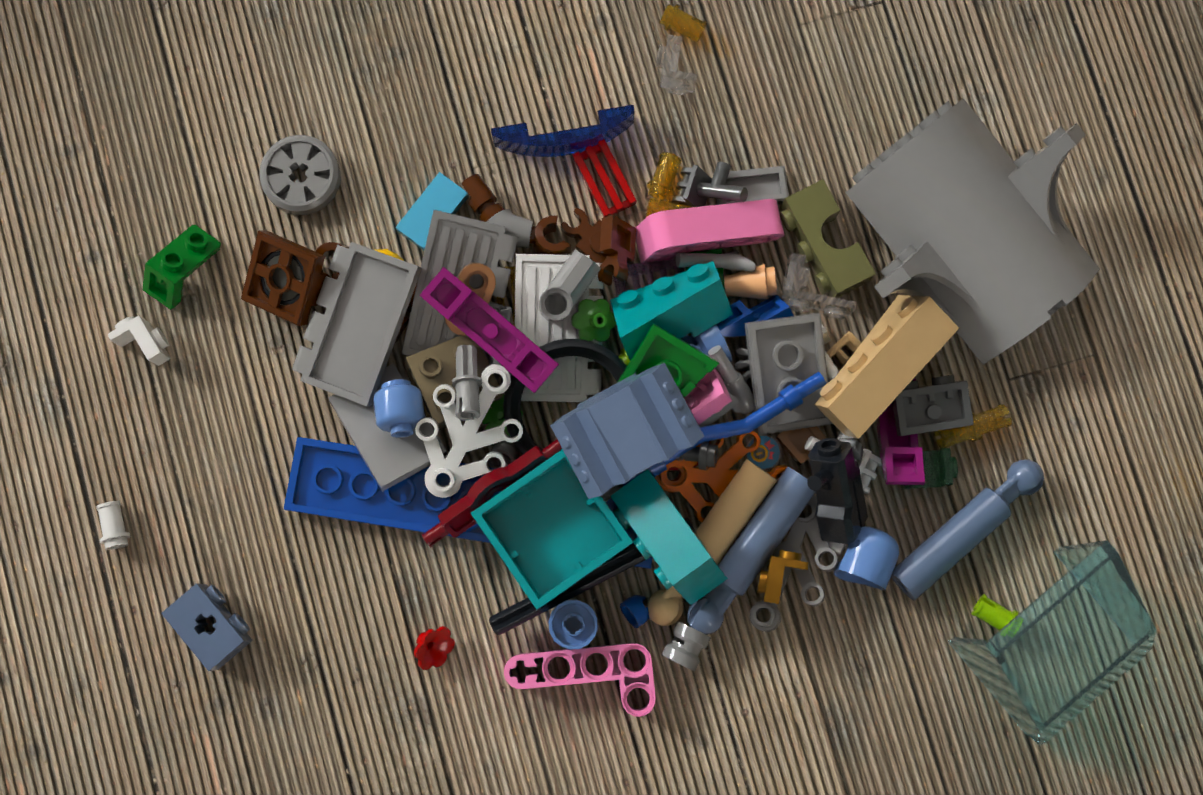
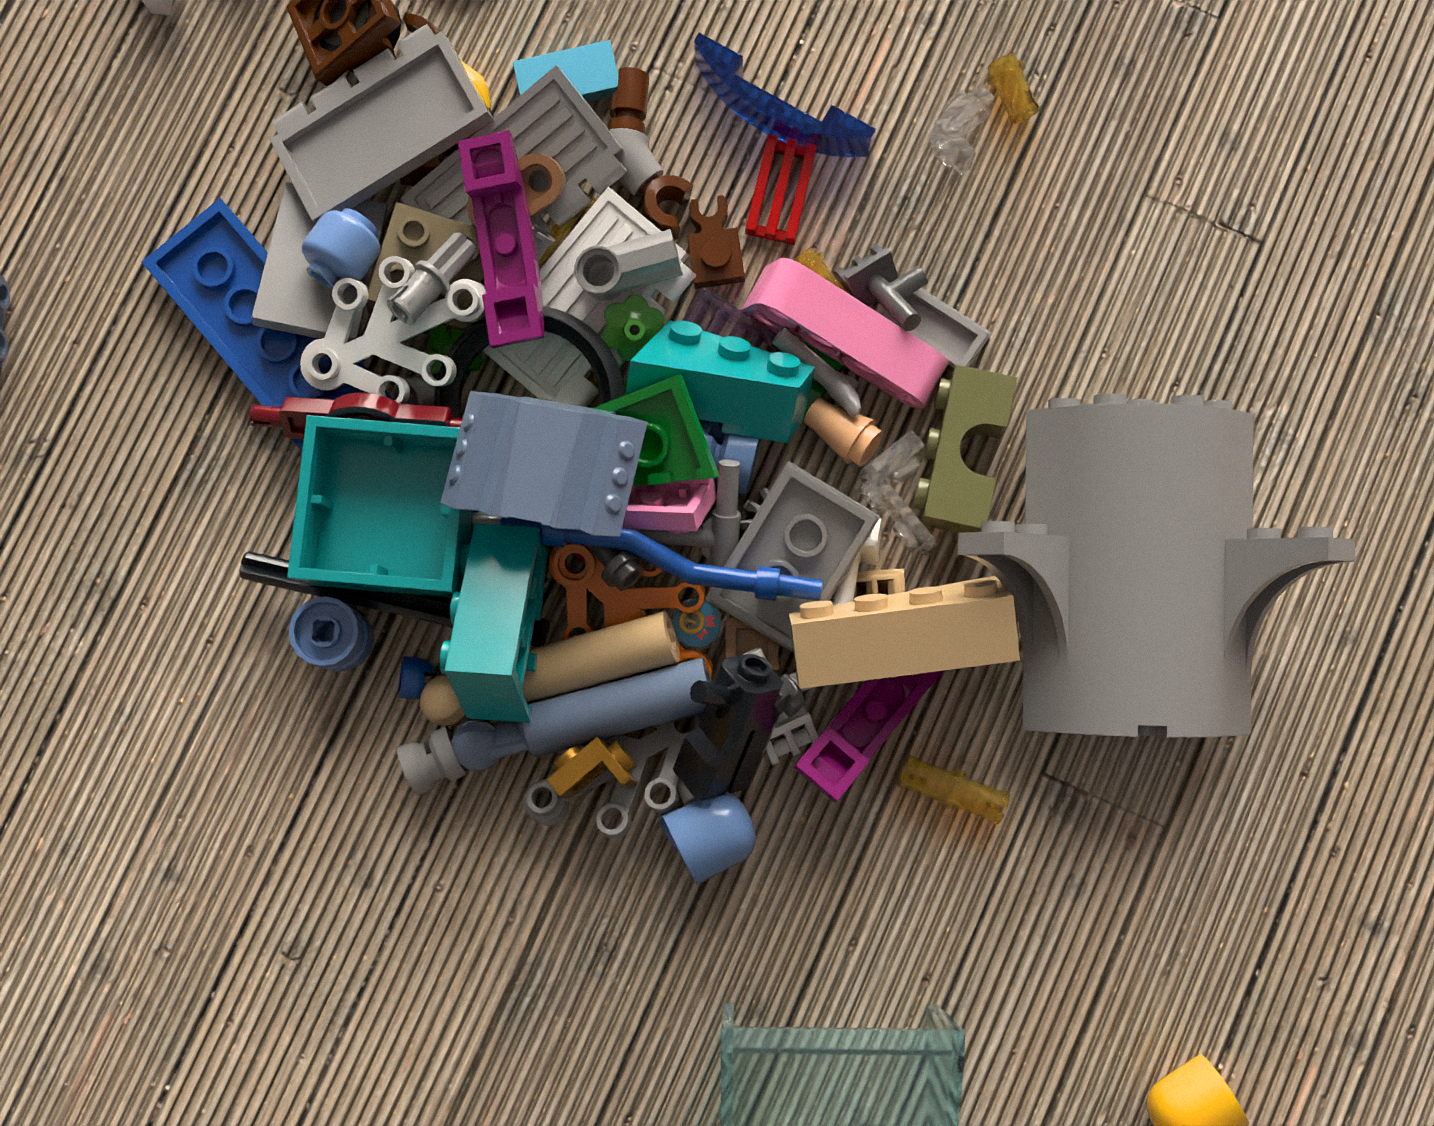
camera: 45 degrees right, 0 degrees up
red plant [414,626,455,670] -> none
bright pink beam [504,643,656,717] -> none
reddish brown plate [598,215,636,286] -> none
clear yellow pin [647,152,682,201] -> none
blue slope [716,295,794,337] -> none
sand blue piece [891,459,1044,601] -> none
dark grey bracket [892,375,974,436] -> none
clear green bracket [901,448,958,490] -> none
lime pin [971,594,1023,638] -> none

